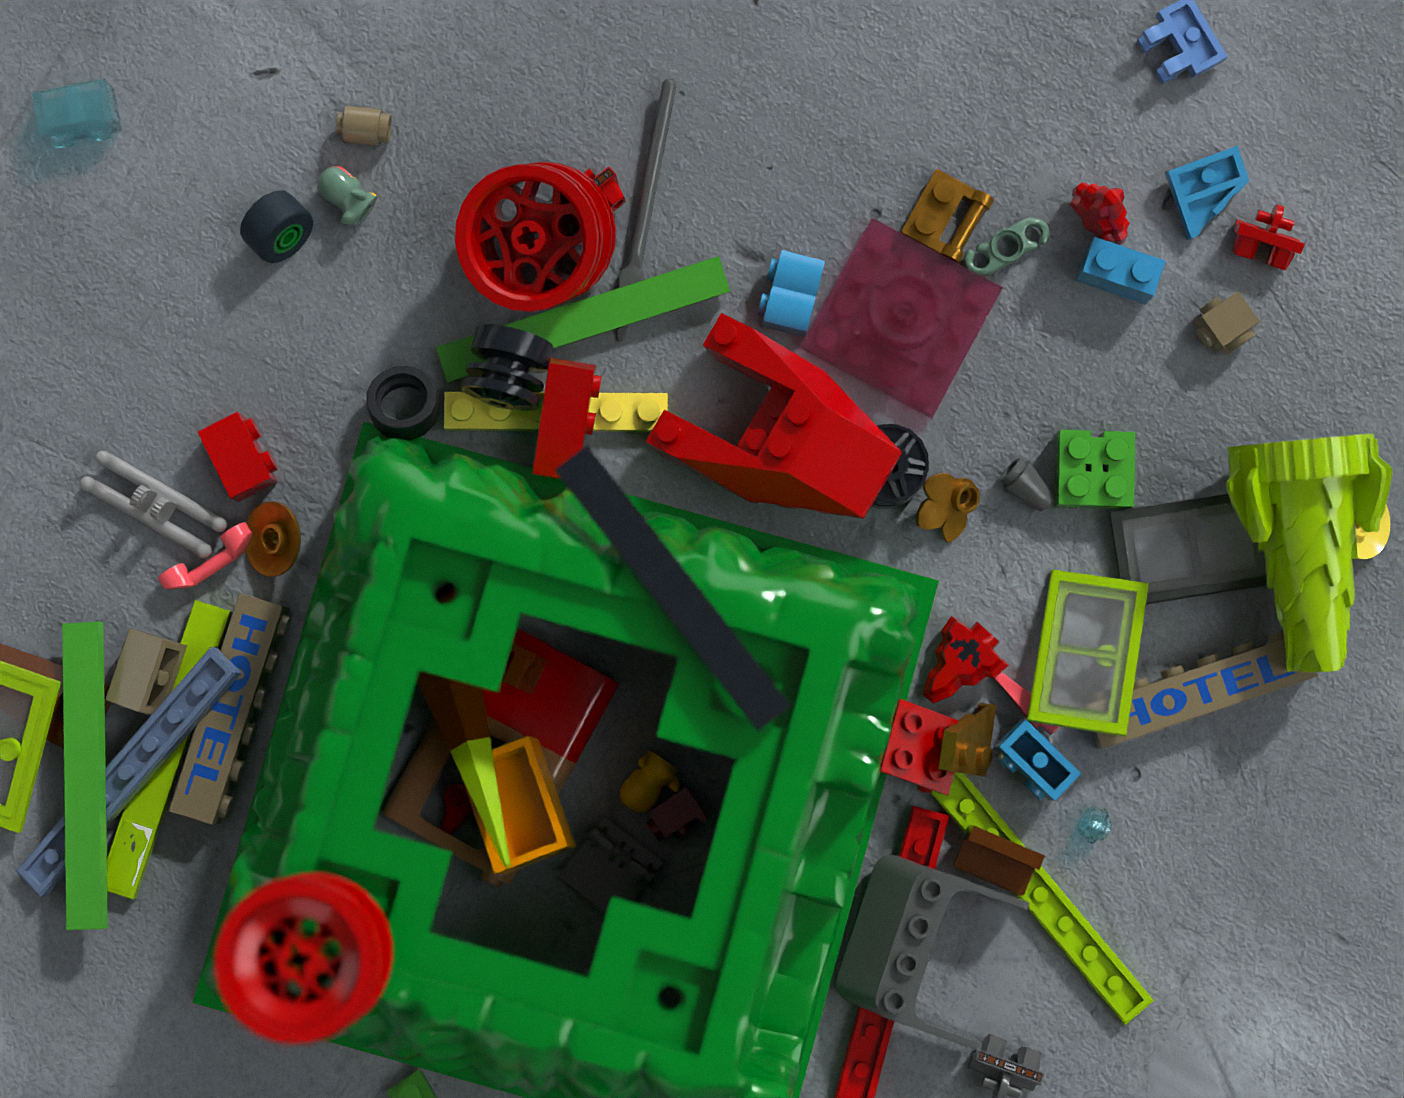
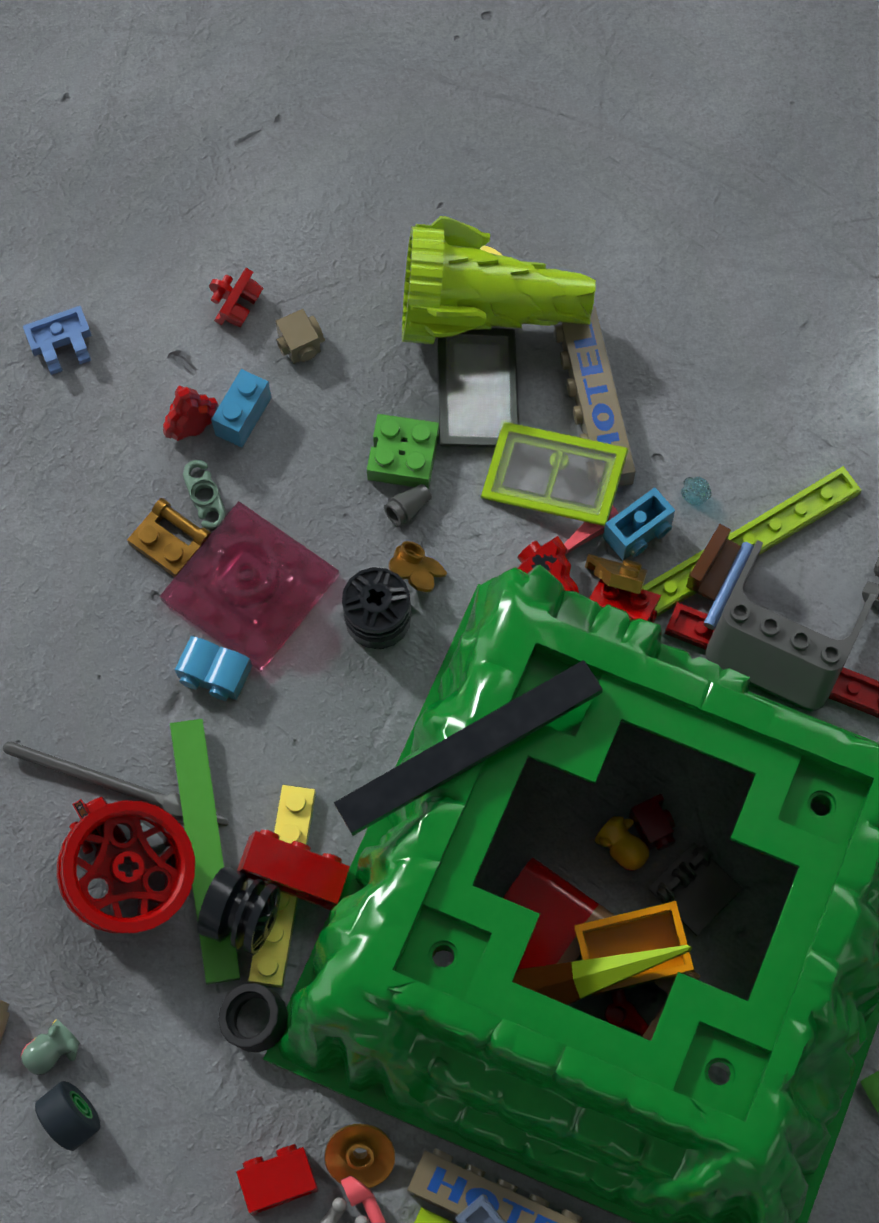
camera: 85 degrees left, 15 degrees down
red wheel [215,872,393,1045] -> none
red wedge [645,313,902,519] -> none
dark azure wing [1165,146,1249,240] -> none
none -> medium blue bar [703,542,754,630]

